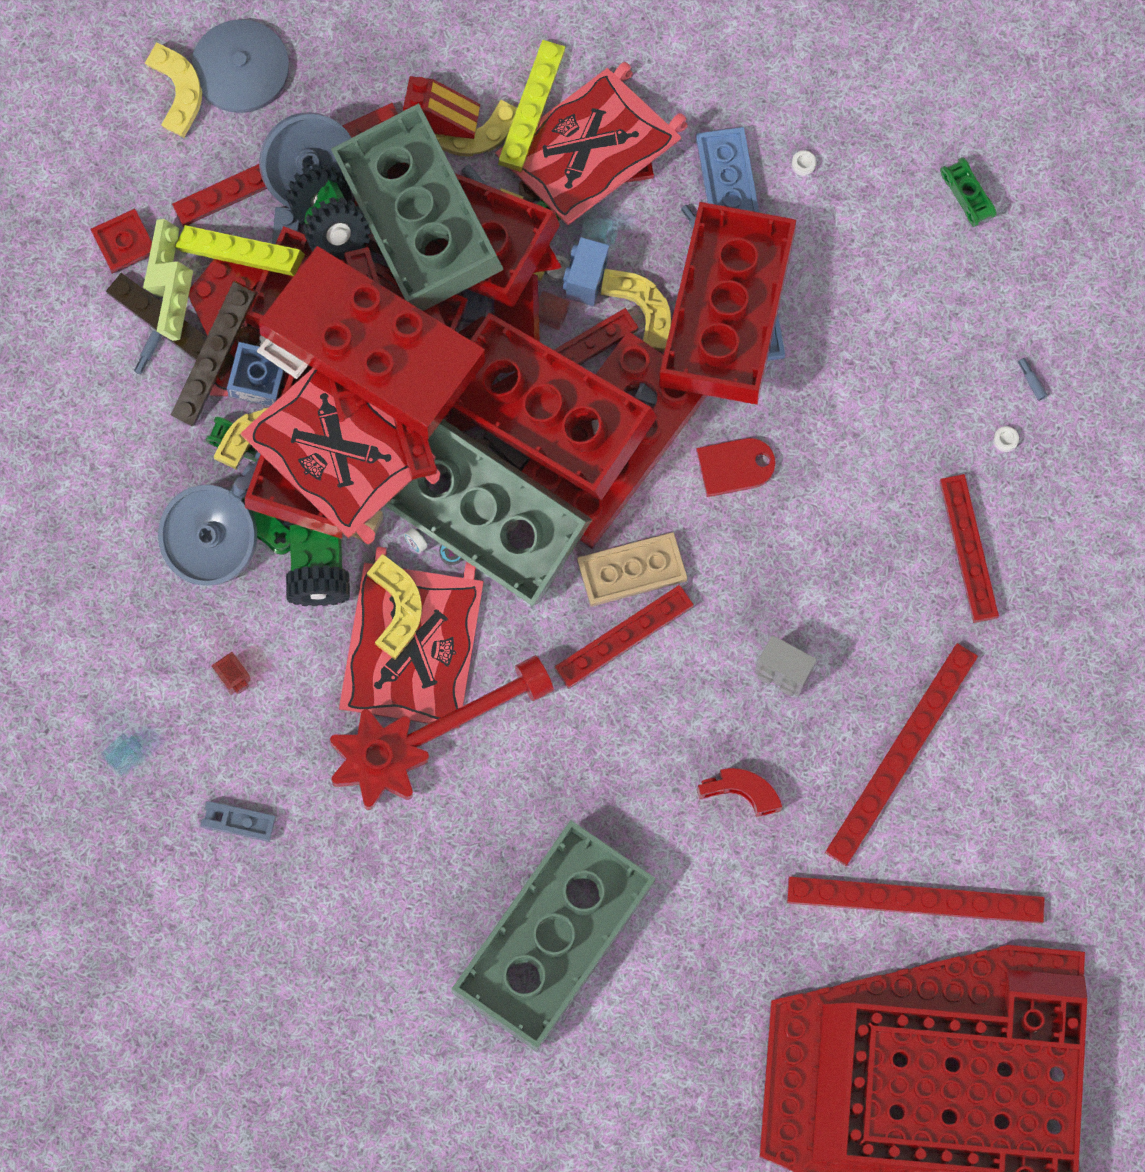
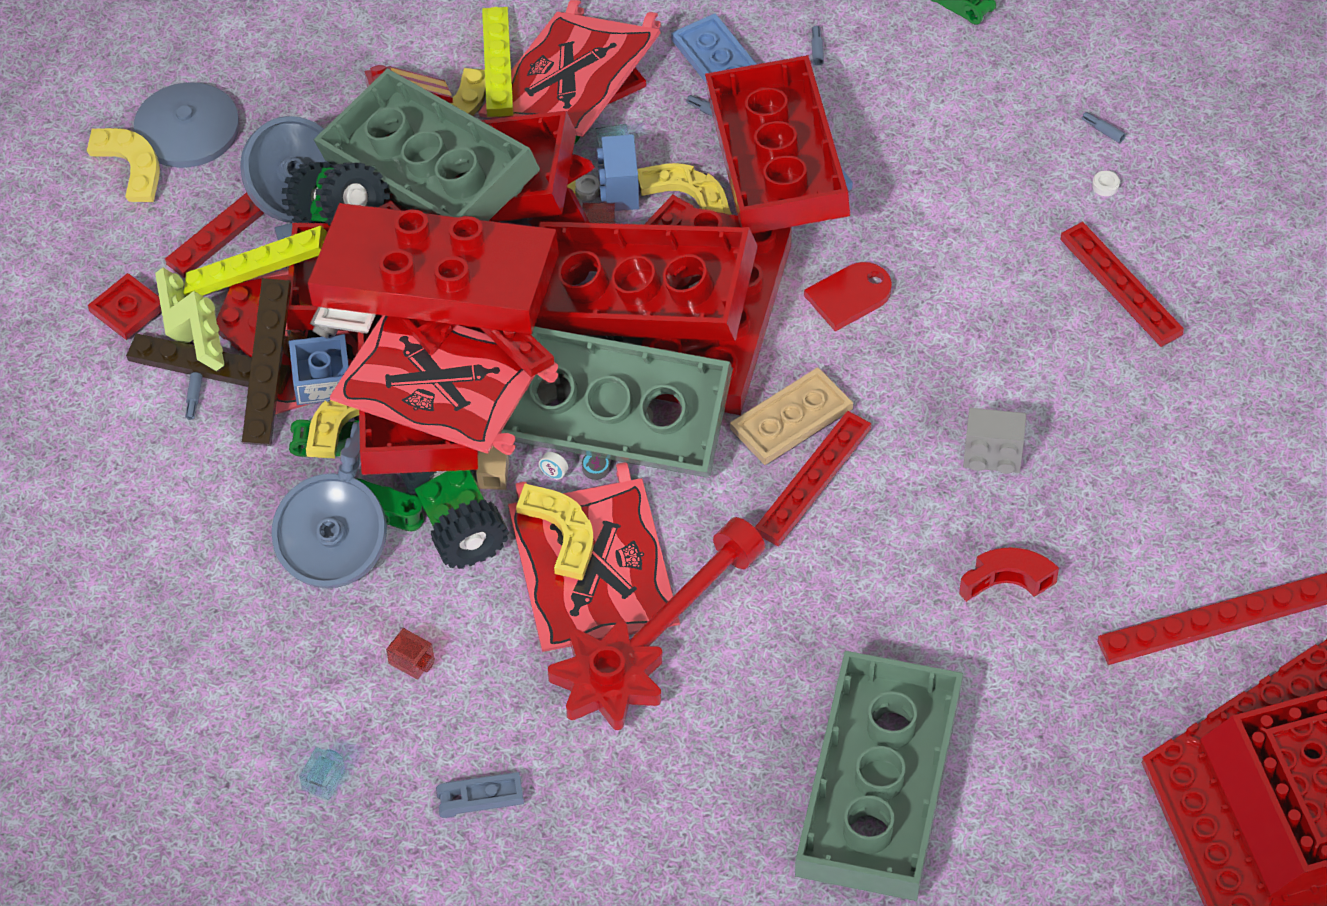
camera: 15 degrees left, 20 degrees down
white tile [792,150,816,176] -> none
red plate [825,643,978,866] -> none
none -> sand blue pin [811,25,824,66]

